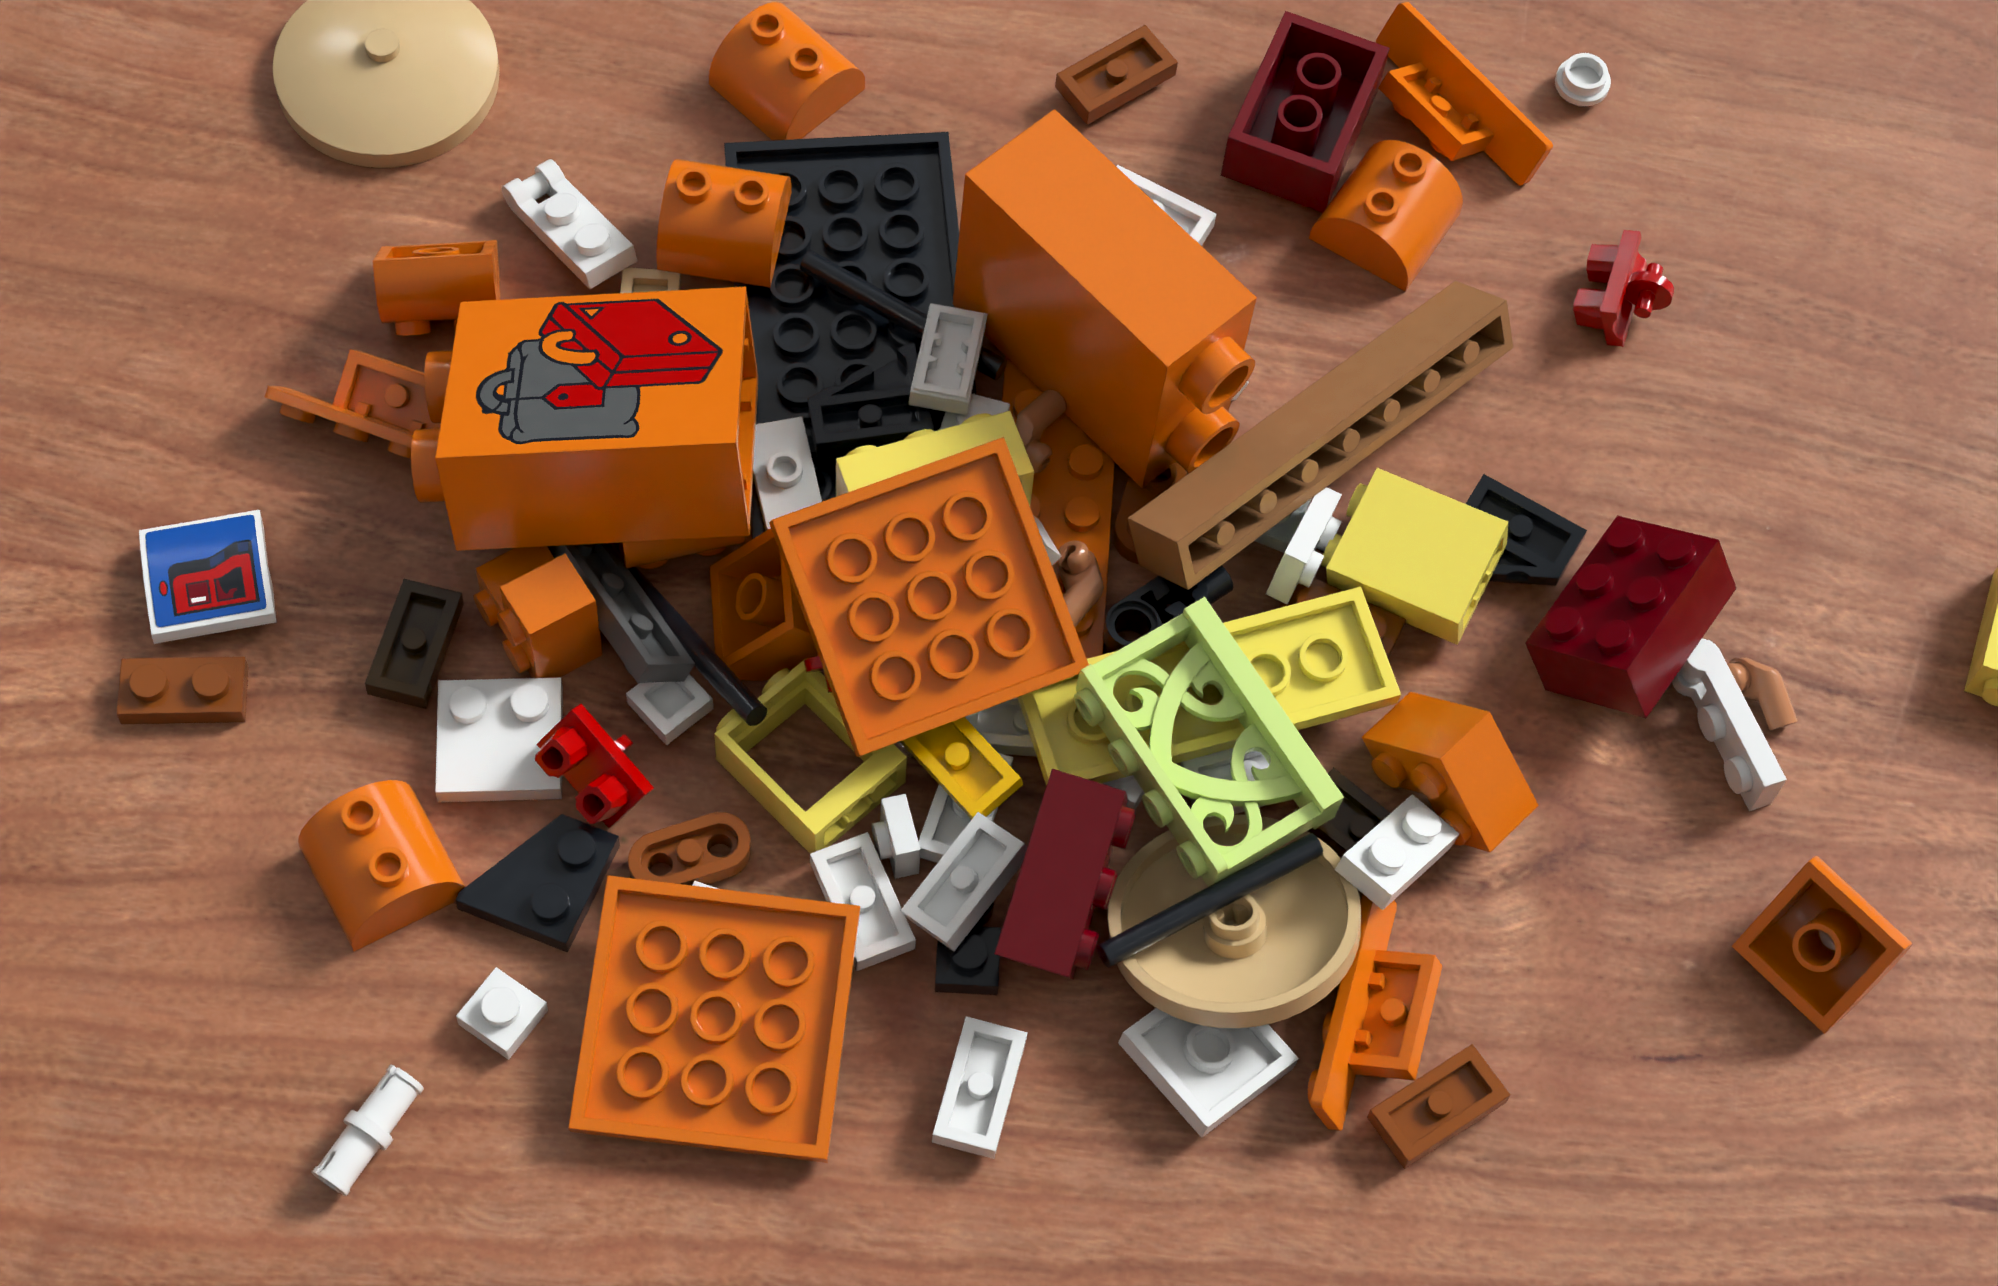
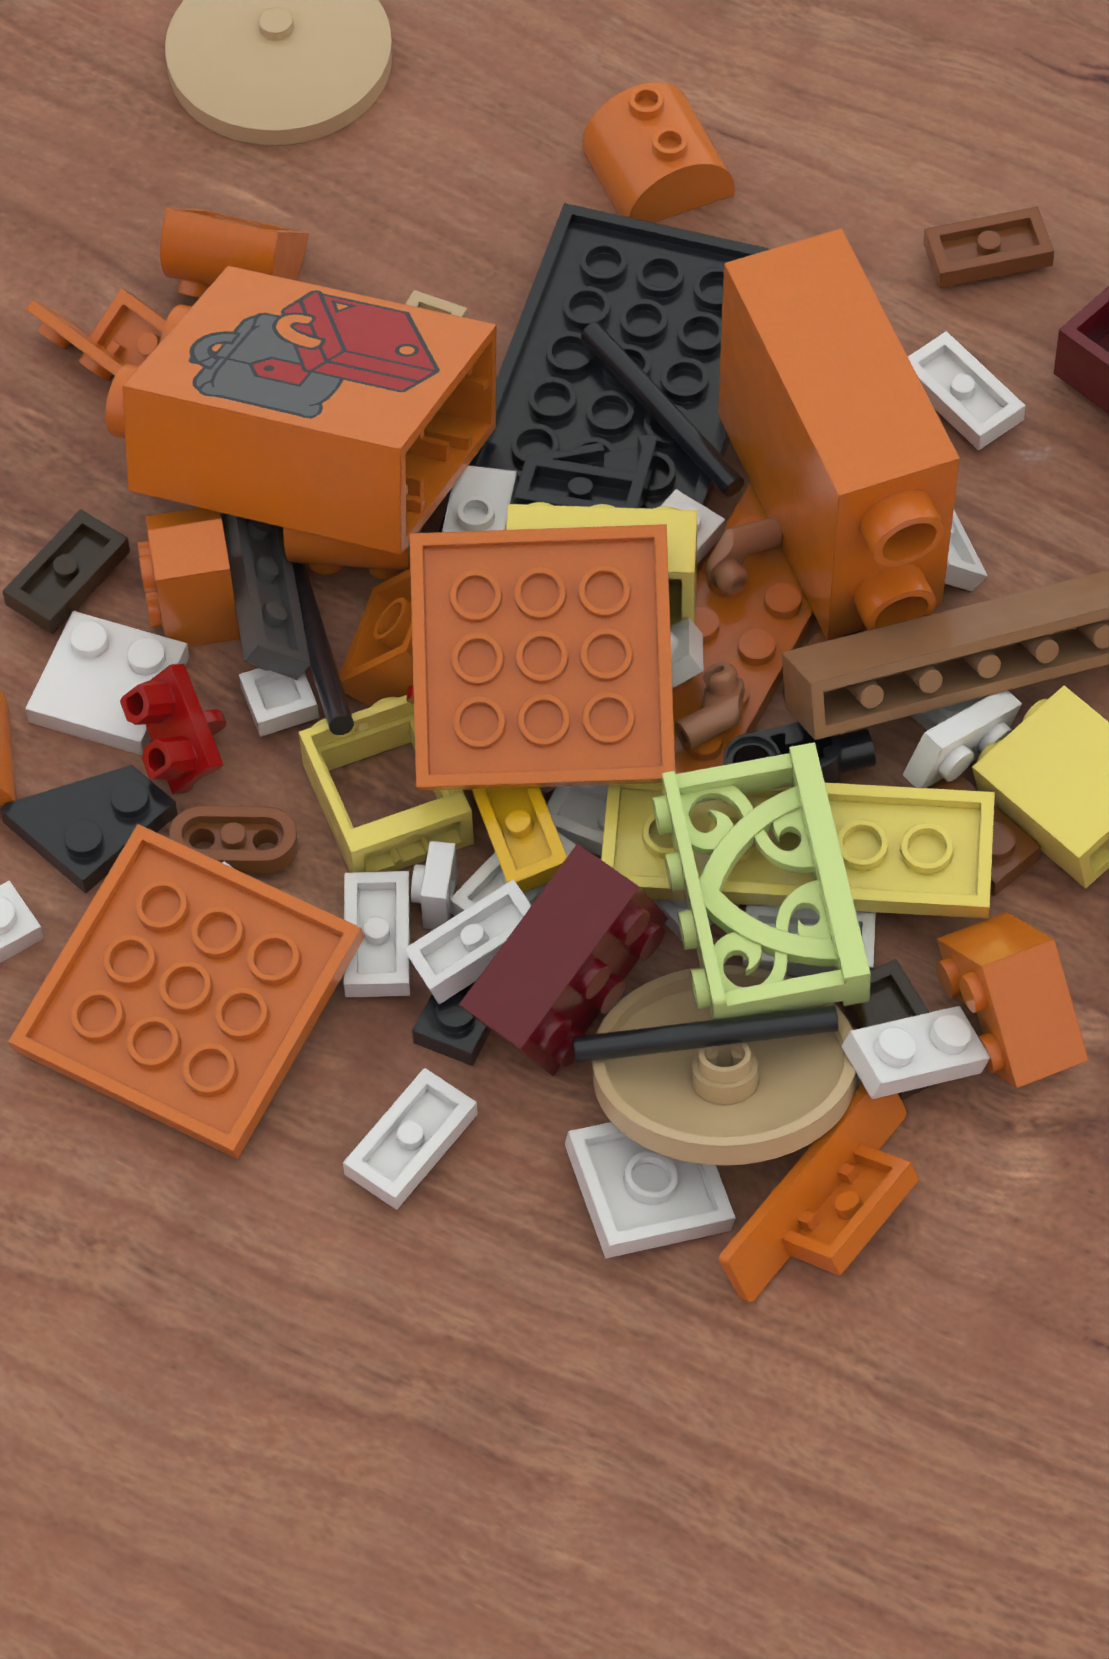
camera: 30 degrees right, 5 degrees down
white plate [501,159,637,289] -> none
orange brick [656,159,792,288] -> none
white plate [909,303,988,416] -> none
dark orange plate [1367,1044,1510,1169] -> none

